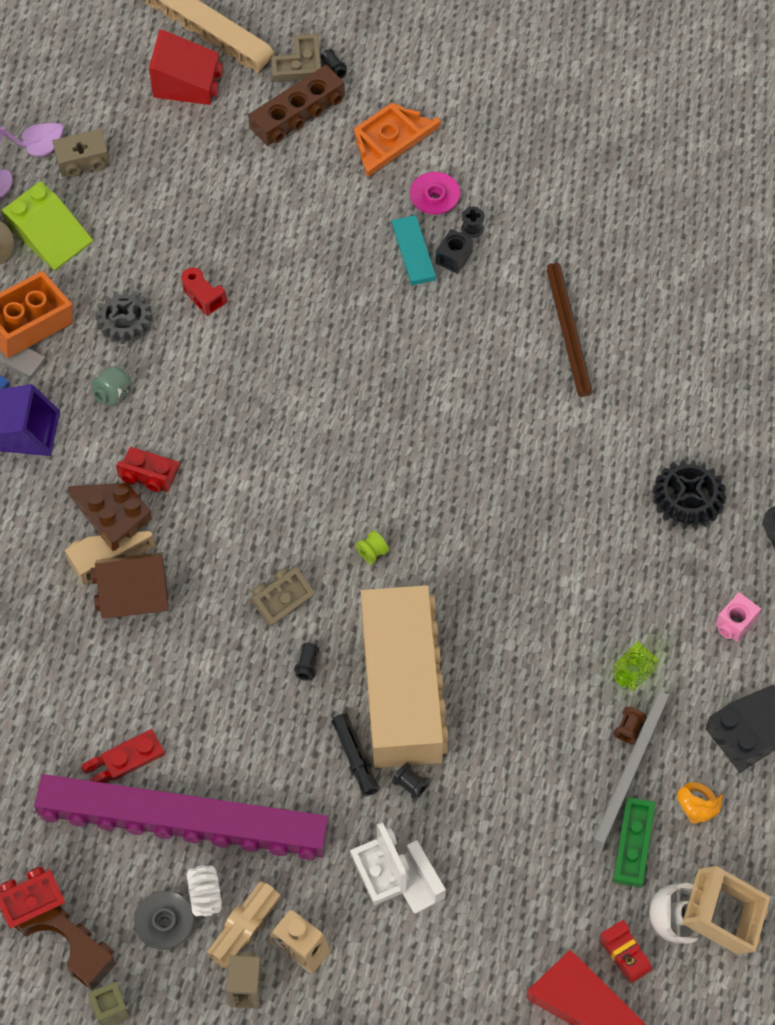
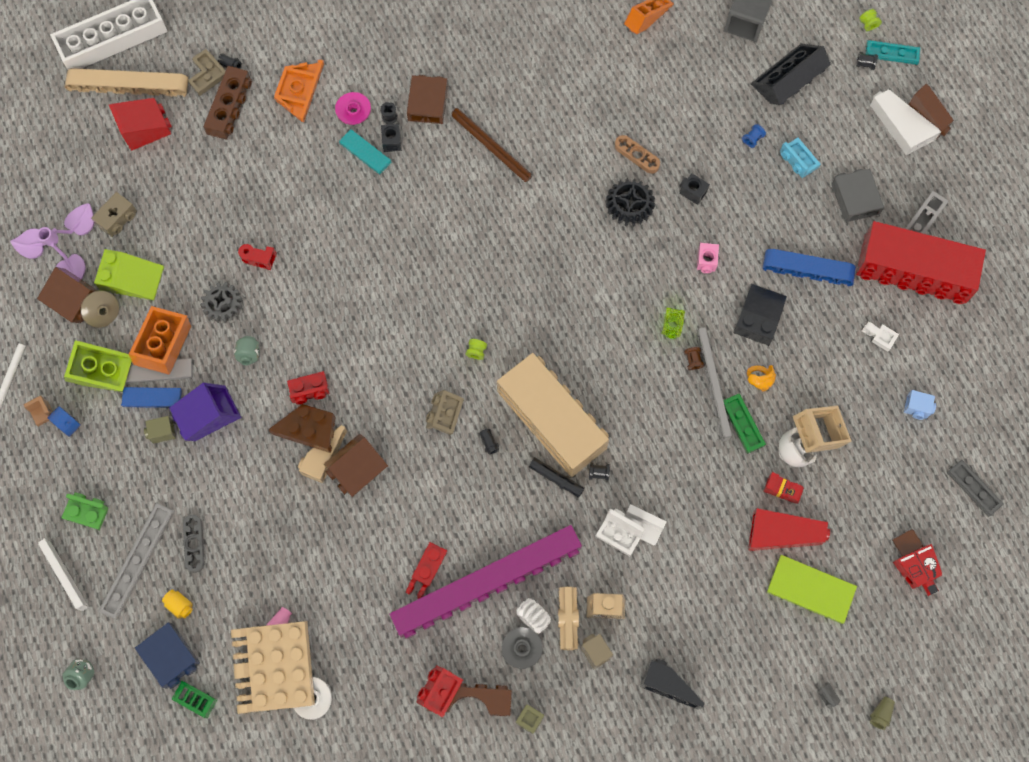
camera: 35 degrees left, 10 degrees up
none -> reddish brown brick [407,75,448,124]
none -> medium nougat beam [615,135,660,174]

